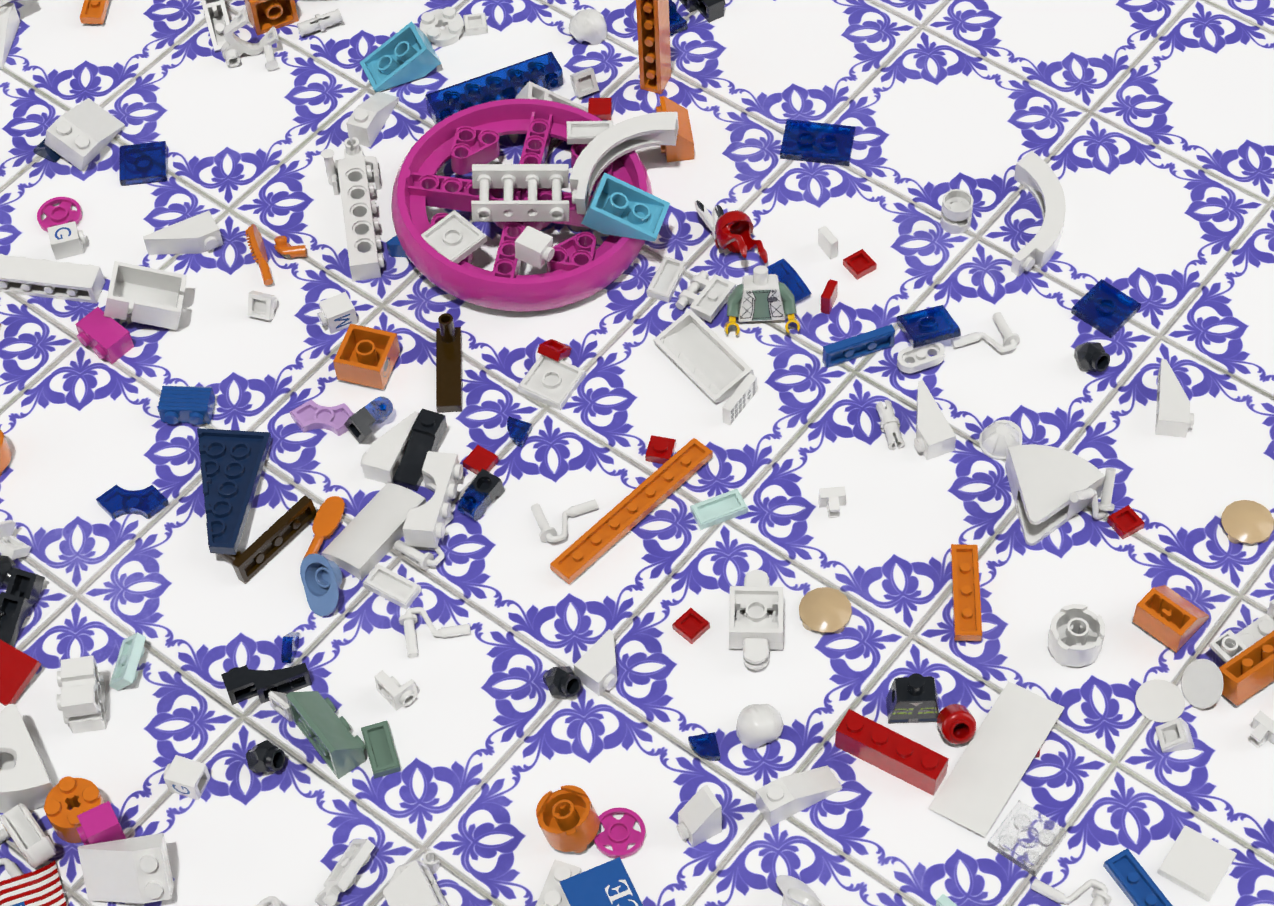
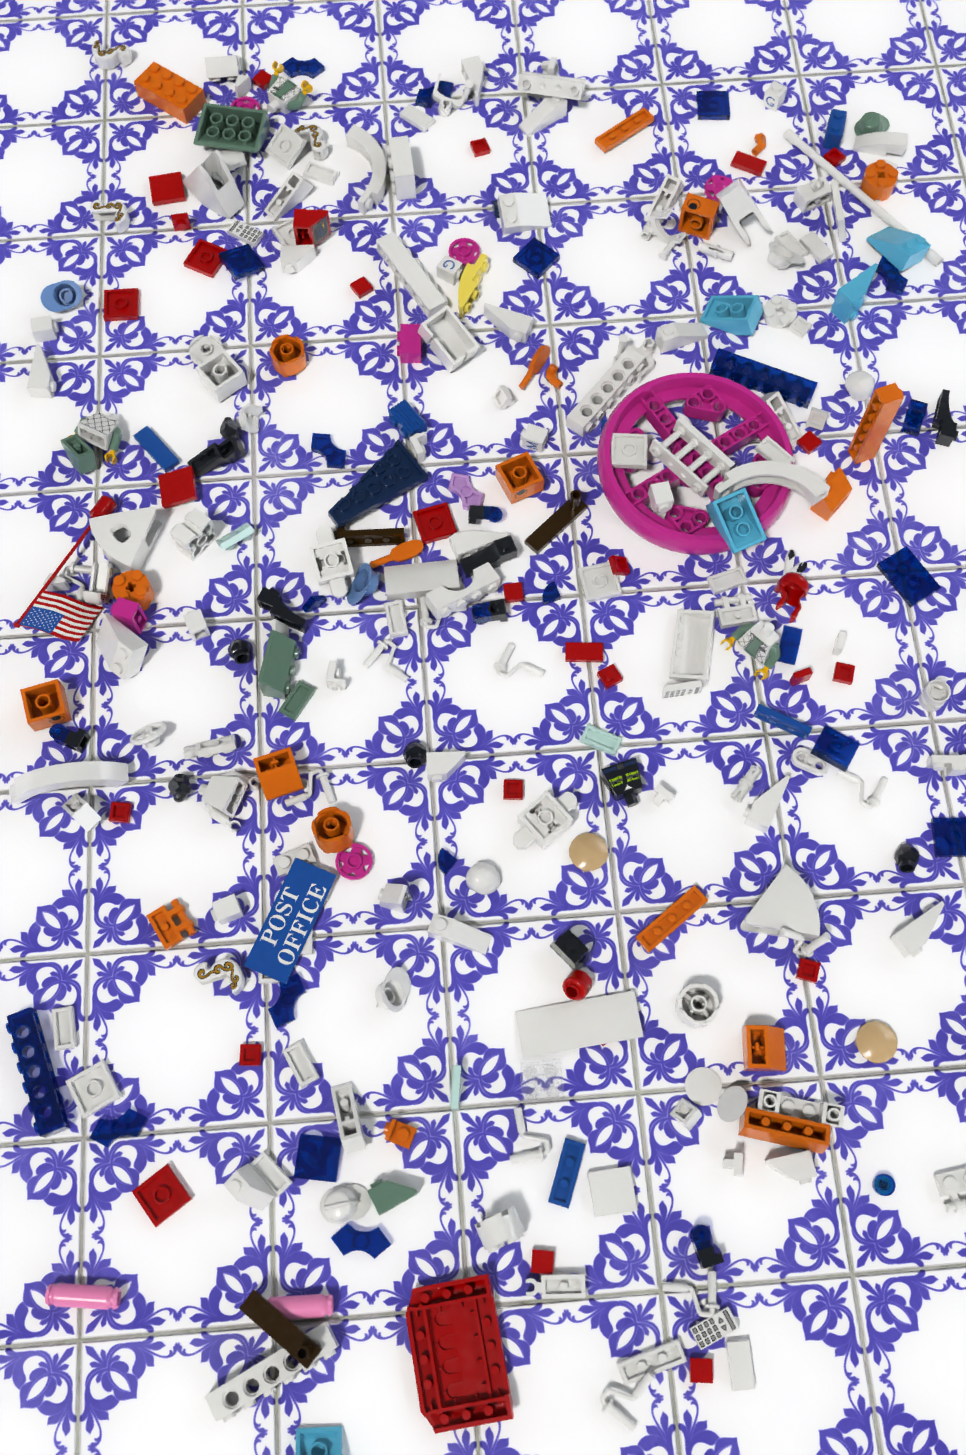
camera: 45 degrees right, 15 degrees up
orange plate [550,438,713,584] -> none
red brick [835,709,949,796] -> none
white piece [978,420,1022,460] -> none
none -> orange slope [253,747,304,801]
none -> white piece [284,768,336,807]
none -> white brick [309,526,355,598]
none -> white bracket [409,432,427,464]
none -> red tile [412,502,457,545]
none -> light yellow slope [458,253,489,319]
none -> red tile [565,642,603,663]
none -> torso [600,758,642,808]

